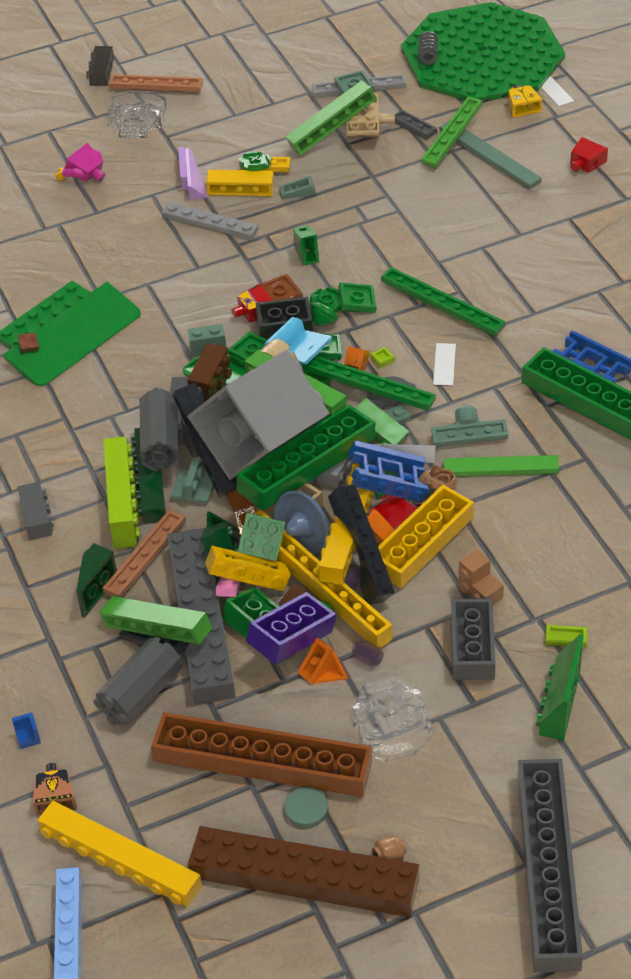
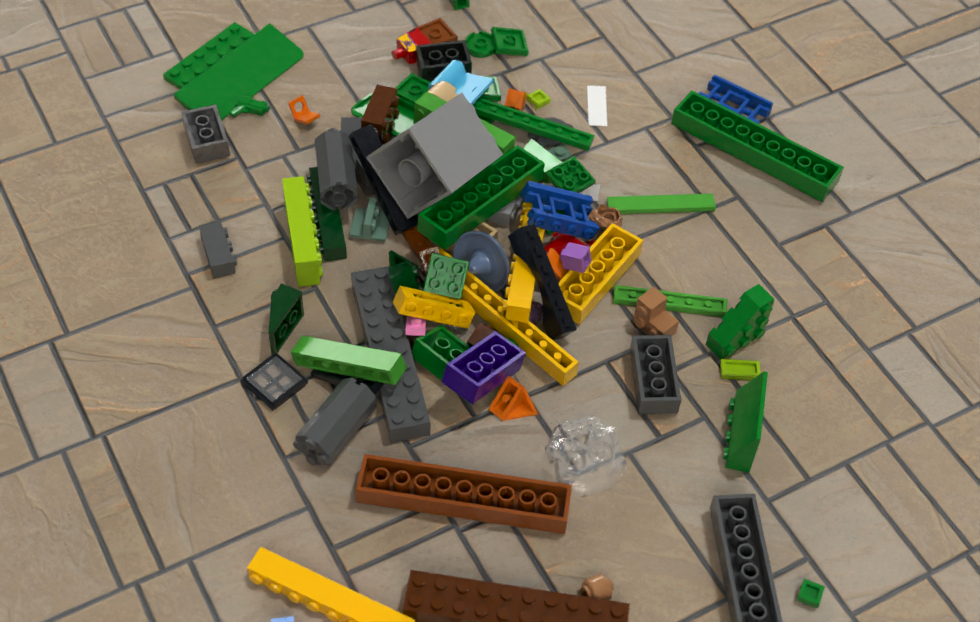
camera: 10 degrees left, 5 degrees up
blue panel [12,712,41,749] -> none
copper tile [18,333,39,353] -> none
torso [33,763,77,815] -> none
nougat plate [103,509,186,598] -> none
sand green brick [187,324,226,356] -> none
sand green tile [284,787,328,828] -> none
green hat [311,294,339,327] -> none
brick [352,639,384,667] -> none
green plate [381,267,505,336] -> none
sand green plate [431,405,509,447] -> none
none -> flat silver brick [181,105,230,164]
none -> green piece [229,95,270,118]
none -> clear piece [240,353,308,411]
none -> orange bracket [288,95,320,124]
none -> green tile [545,156,596,193]
none -> medium lavender brick [560,242,591,273]
none -> bright green tile [613,285,727,317]
none -> green brick [706,284,775,360]
none -> green plate [797,579,825,608]

